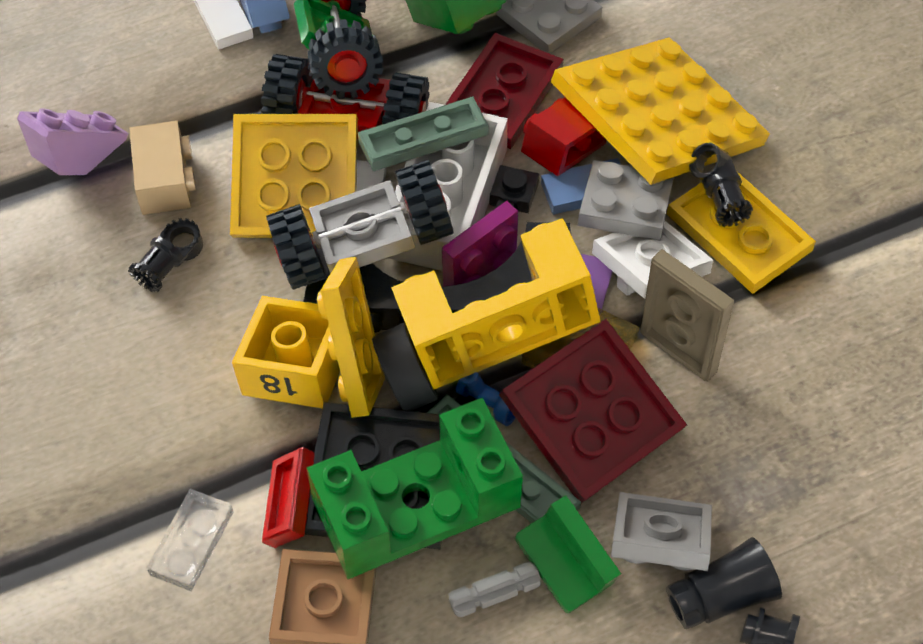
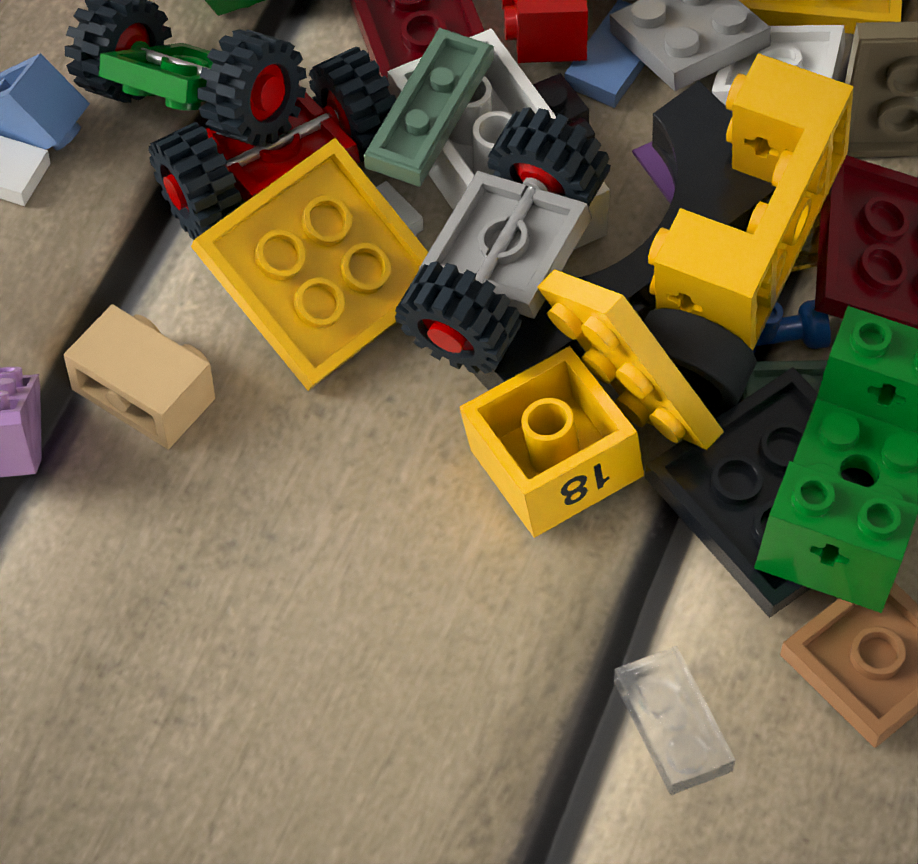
camera: 45 degrees left, 0 degrees up
black connector [128,218,203,292] -> none
red tile [262,447,315,548] -> none
magenta plate [442,201,518,287] -> none

